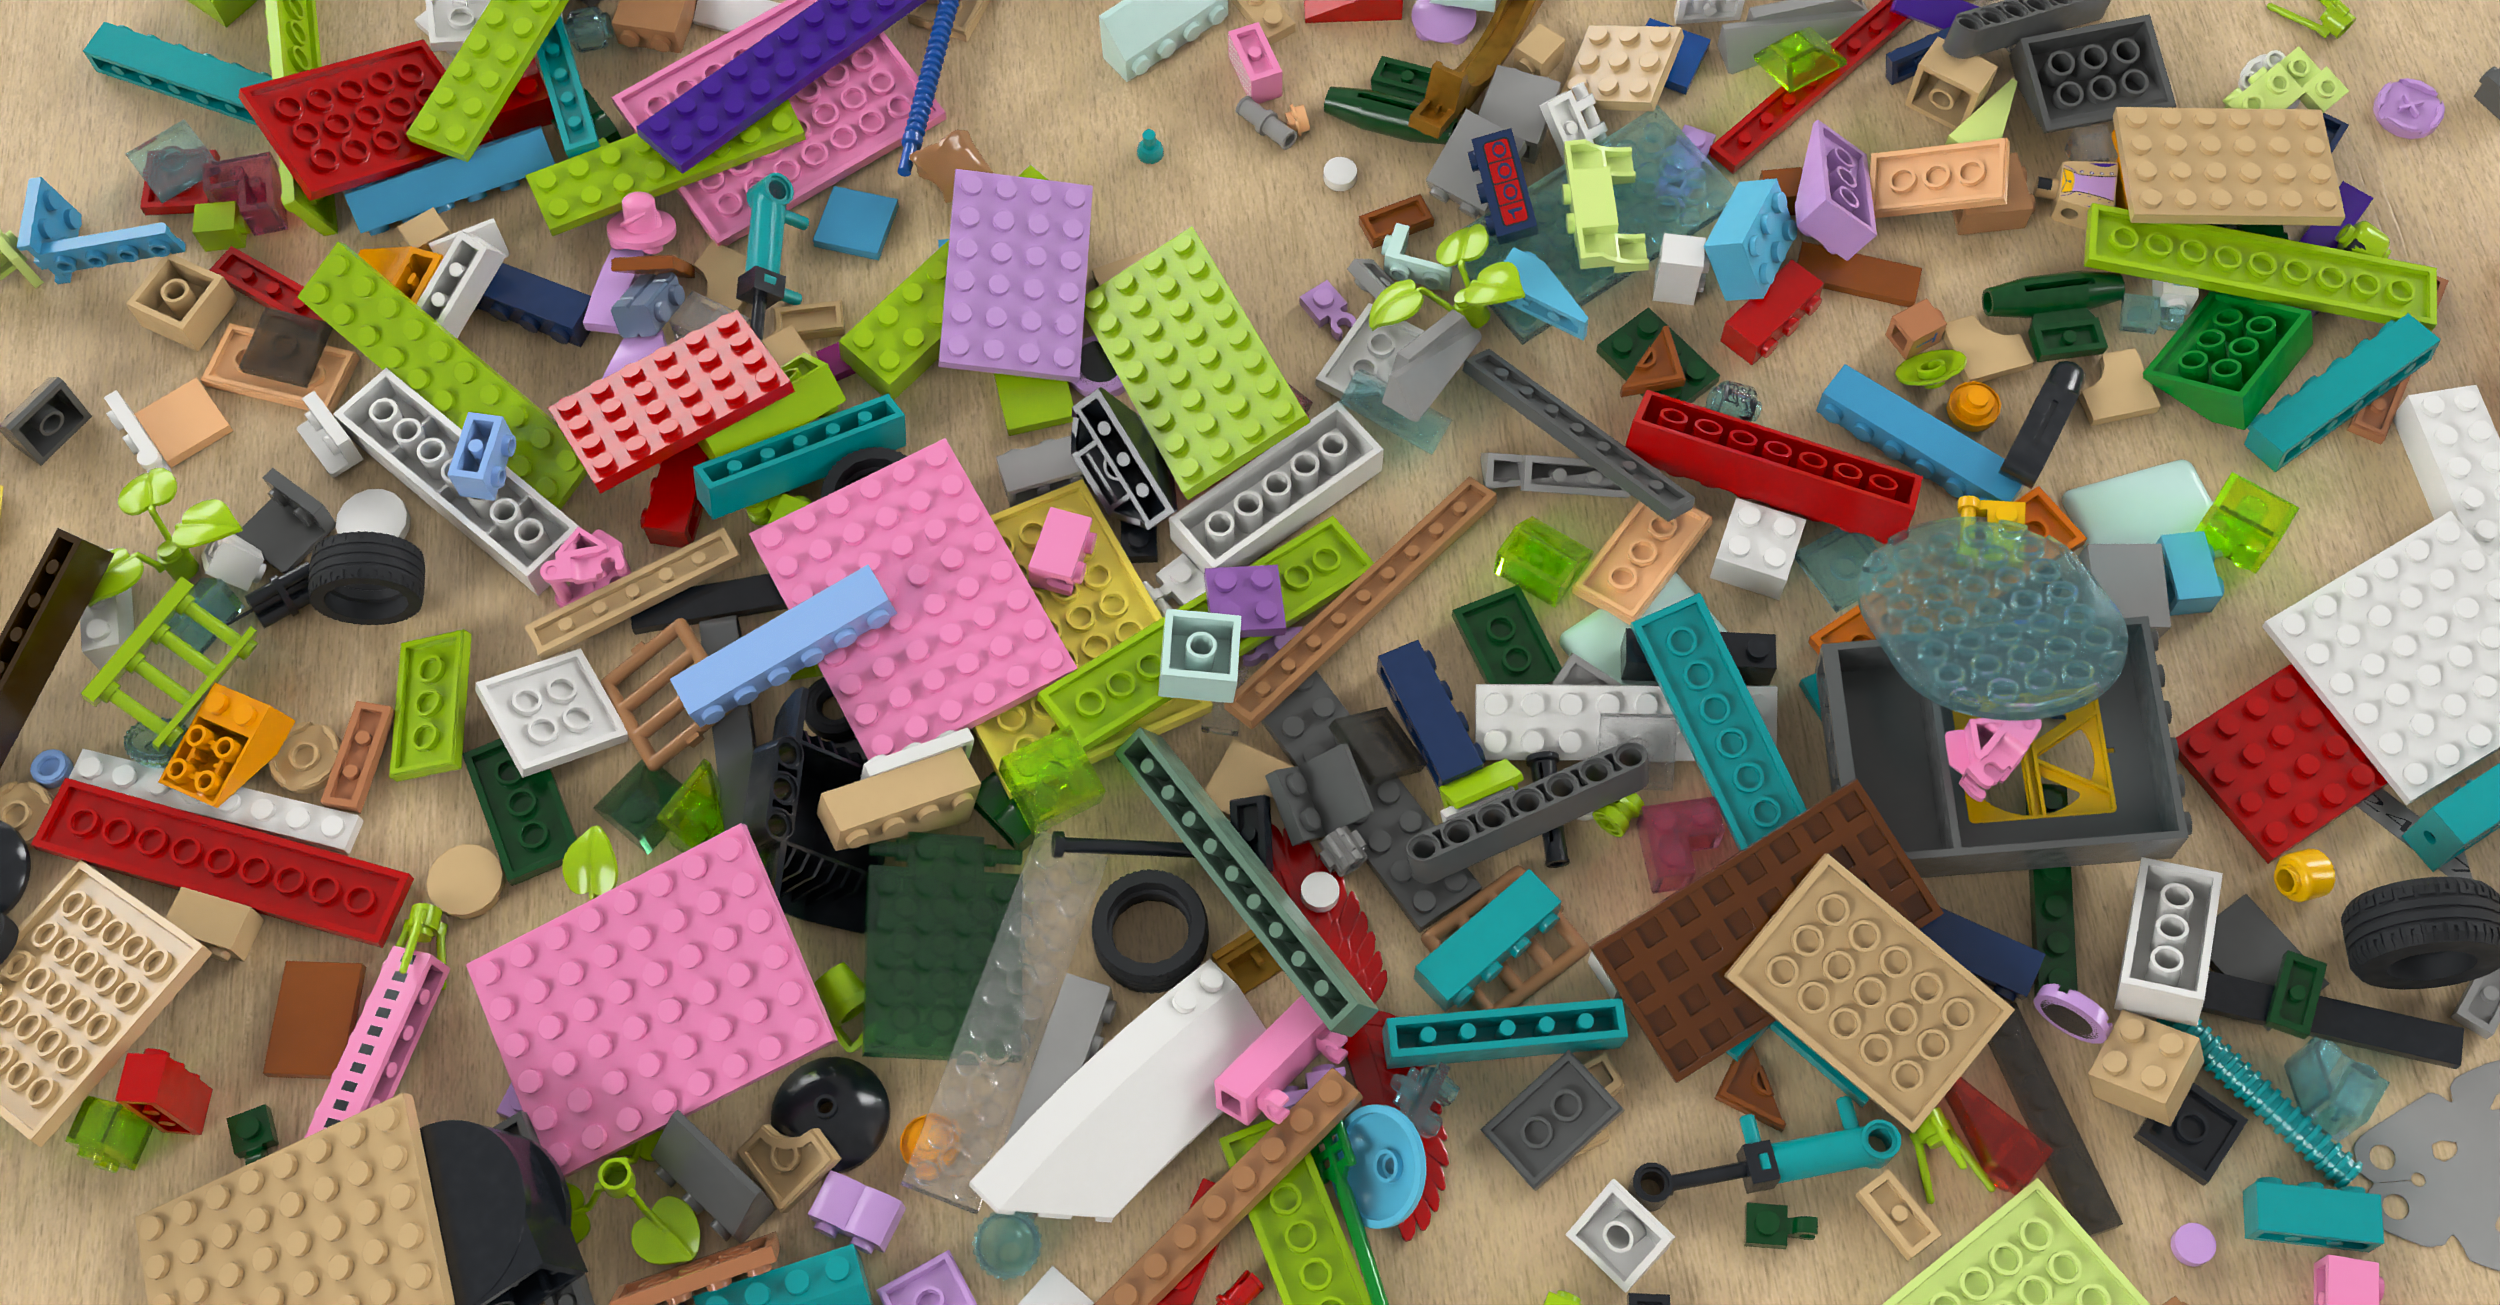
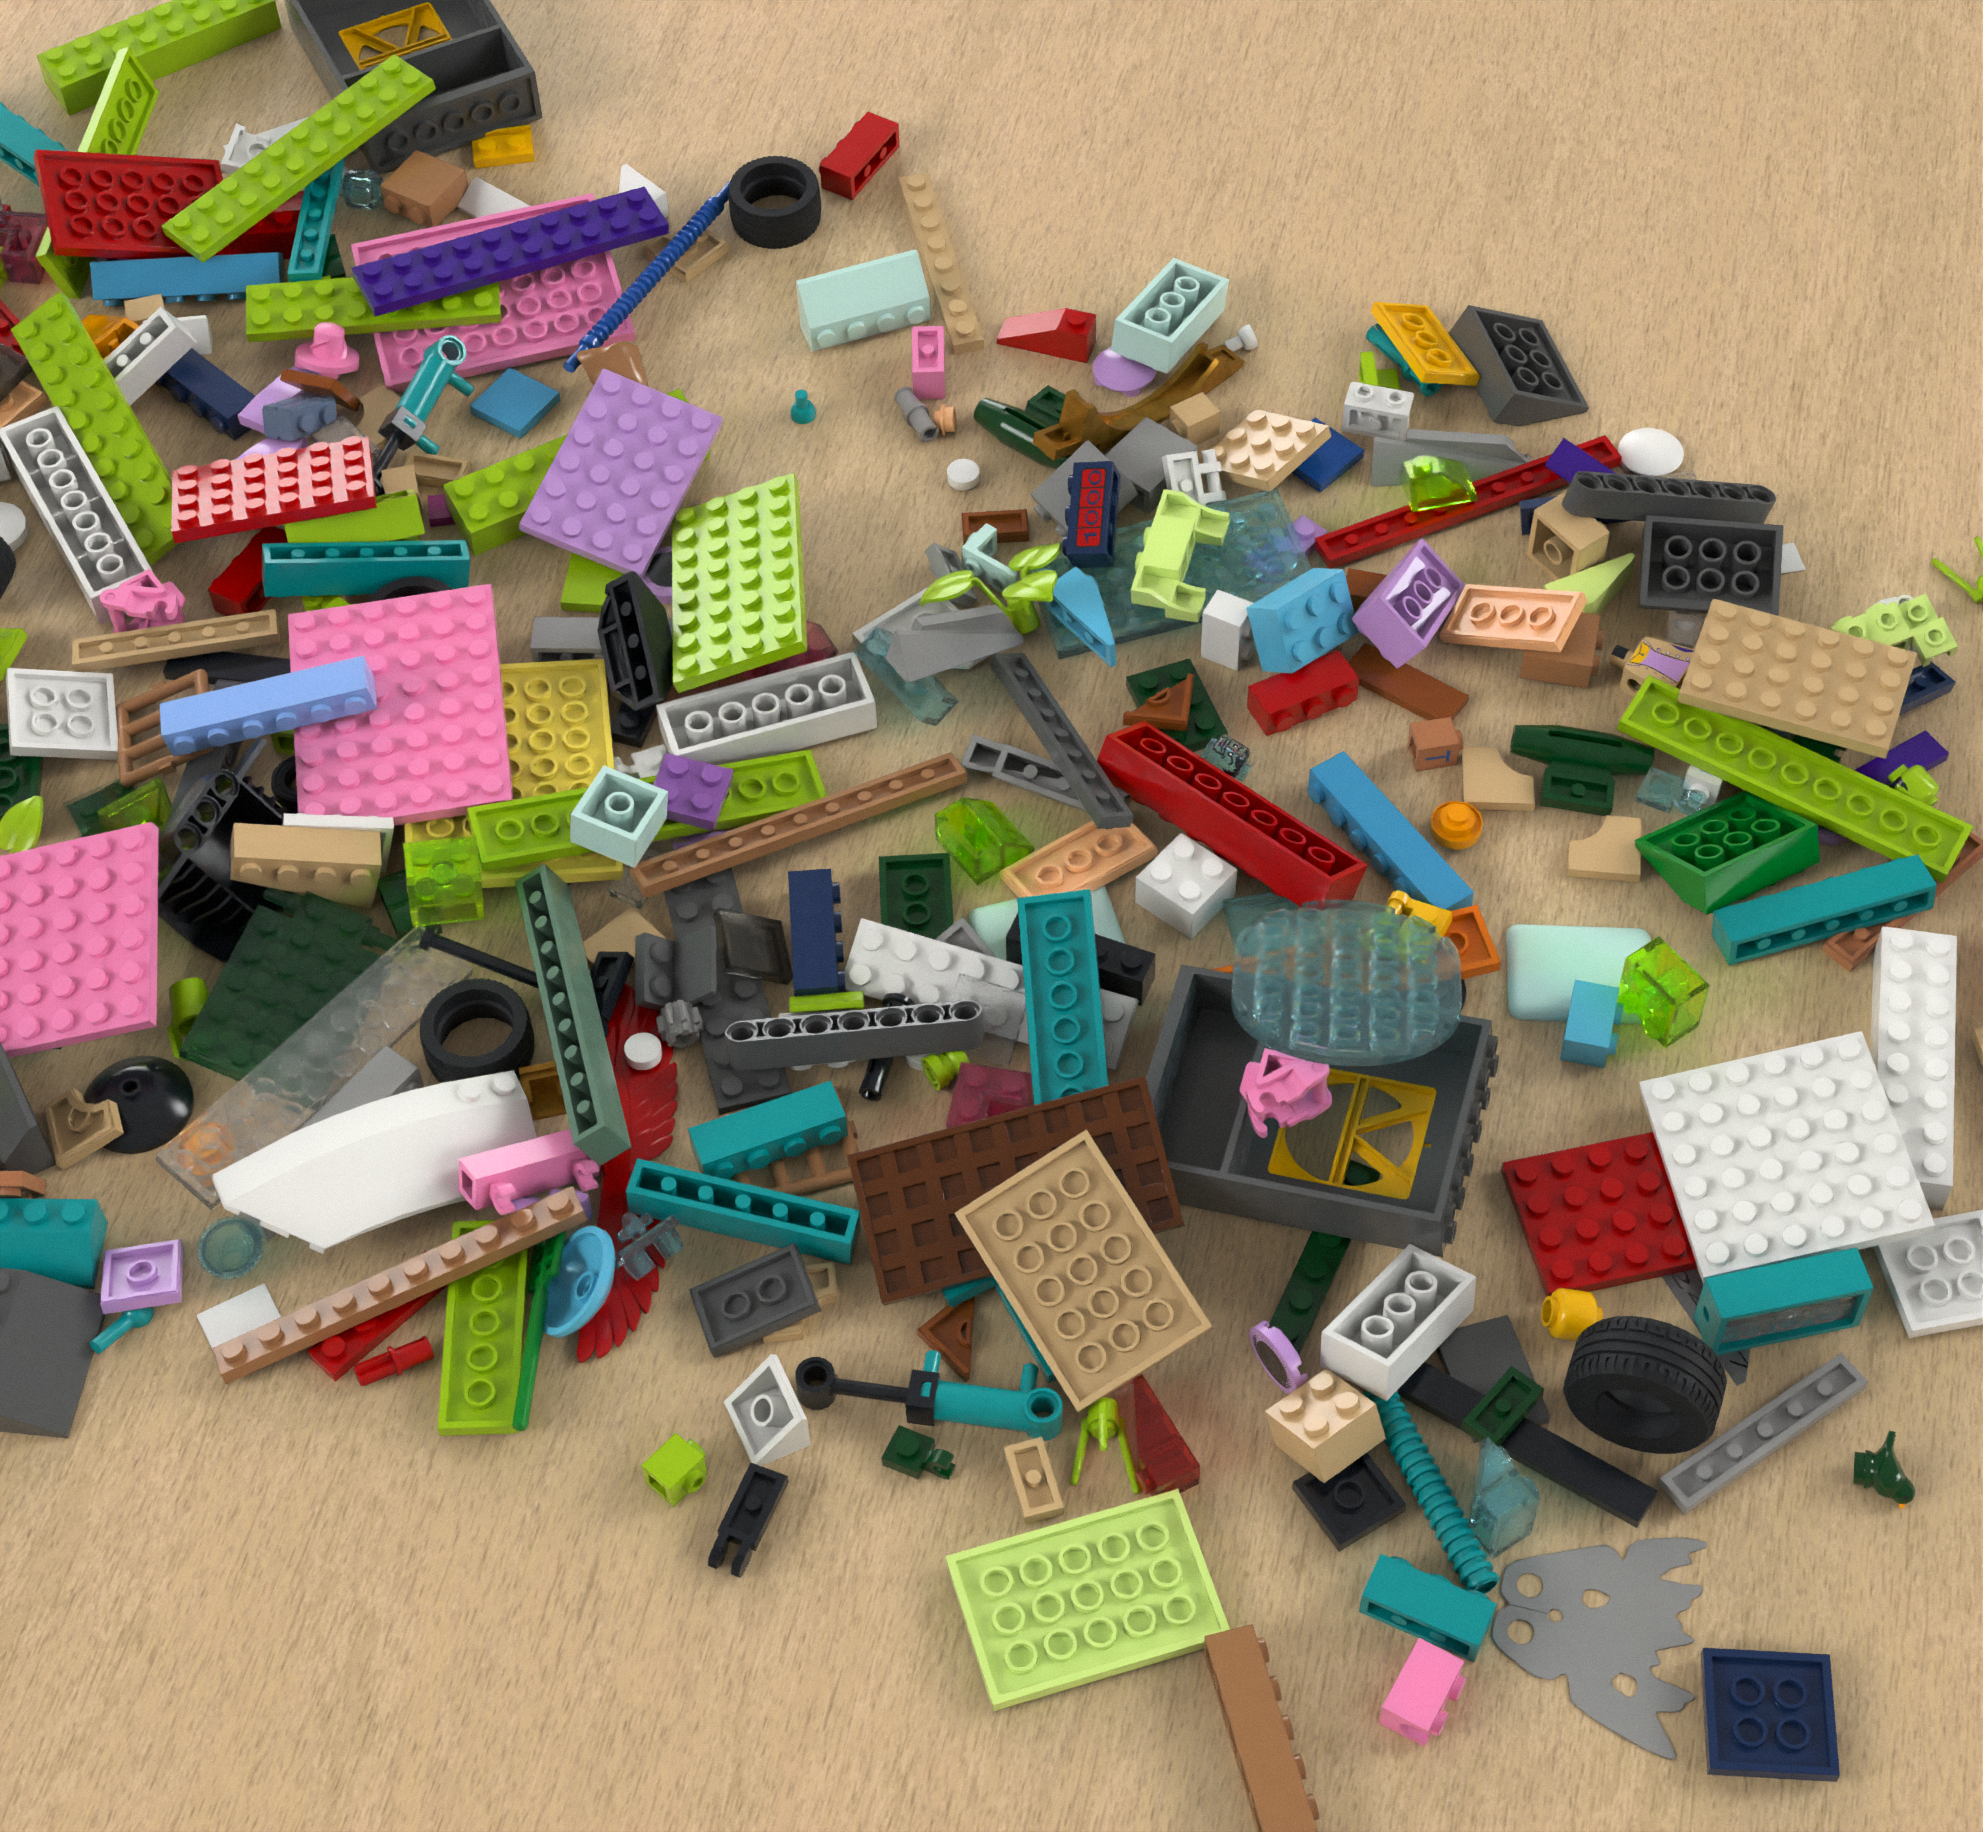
camera: 20 degrees right, 10 degrees down
light blue brick [447,412,516,501] -> none
lavender brick [808,1170,906,1255] -> none
bright pink brick [1028,507,1097,596] -> none
lavender plate [1299,280,1356,341] -> none
lime dish [1895,349,1967,389] -> none
dark blue brick [1919,907,2046,1003] -> none
clear smoke plate [1988,1002,2123,1237] -> none
black piece [1998,361,2086,489] -> none
light grey brick [2077,544,2171,640] -> none
lavender tile [2170,1223,2216,1267] -> none

